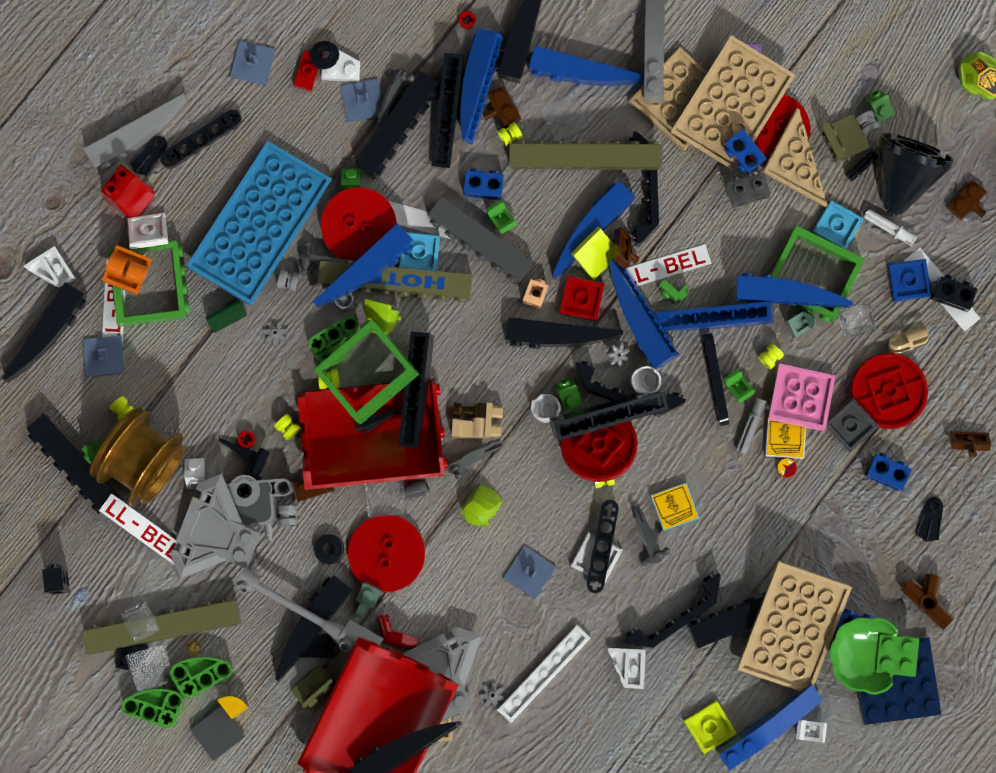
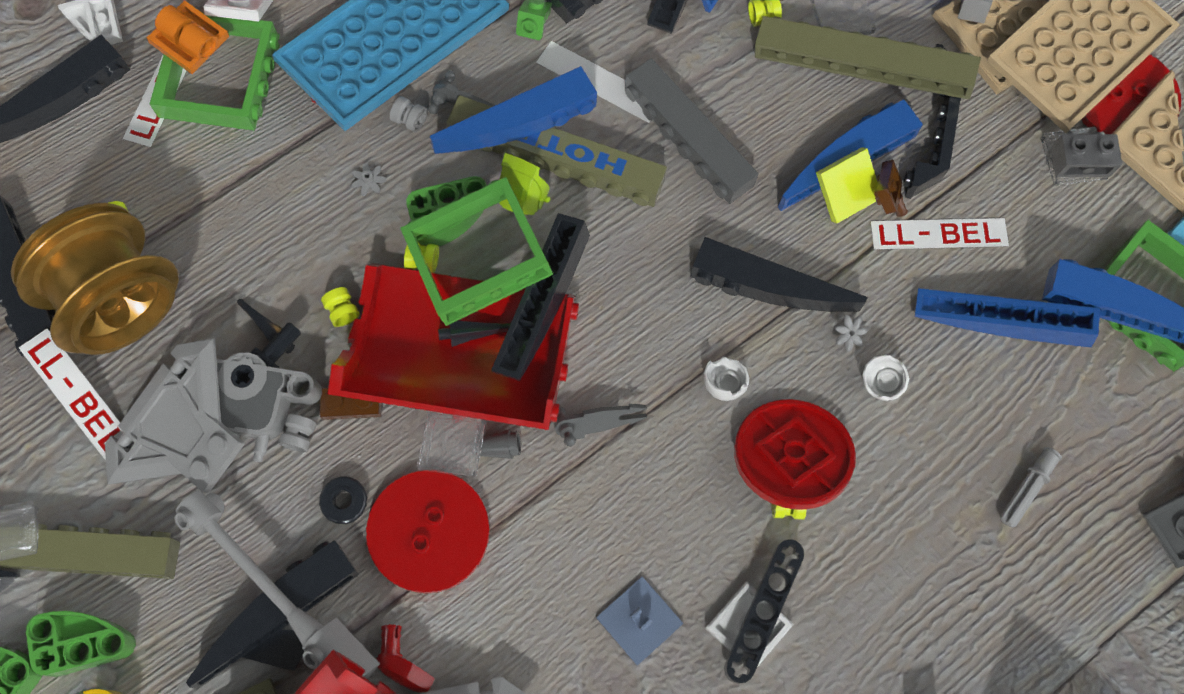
camera: 10 degrees right, 10 degrees down
sand blue piece [83,335,124,377] -> none
white bracket [184,458,205,489] -> none
clear yellow rock [188,640,201,656] -> none
dark green slope [205,300,247,333] -> none
red bush [238,431,256,449] -> none
red plate [321,187,397,261] -> none
light grey wheel [335,293,354,311] -> none
sand green plate [355,582,382,619] -> none
medium azure tile [398,232,440,271] -> none
tan hips [452,402,503,440] -> none
lime helmet [460,484,503,527] -> none
blue brick [463,168,504,201] -> none
bright green bracket [486,200,517,235] -> none
light nougat brick [523,278,549,310] -> none
black slope [549,391,669,441] -> none
bright green bracket [554,378,583,412] -> none
red plate [560,276,605,322] -> none
black slope [575,361,686,417] -> none
blue slope [609,260,679,369] -> none
dark grey piece [631,506,671,566] -> none
yellow tile [650,482,700,532] -> none
bright green bracket [659,279,689,303] -> none
black beam [702,333,729,426] -> none
blue brick [724,129,767,175] -> none
bright green bracket [724,369,755,404] -> none
neon yellow wheel [757,343,784,370] -> none
yellow tile [765,419,806,459] -> none
bright pink plate [768,363,835,431] -> none
tile [777,458,797,478] -> none
sand green plate [785,311,816,338] -> none

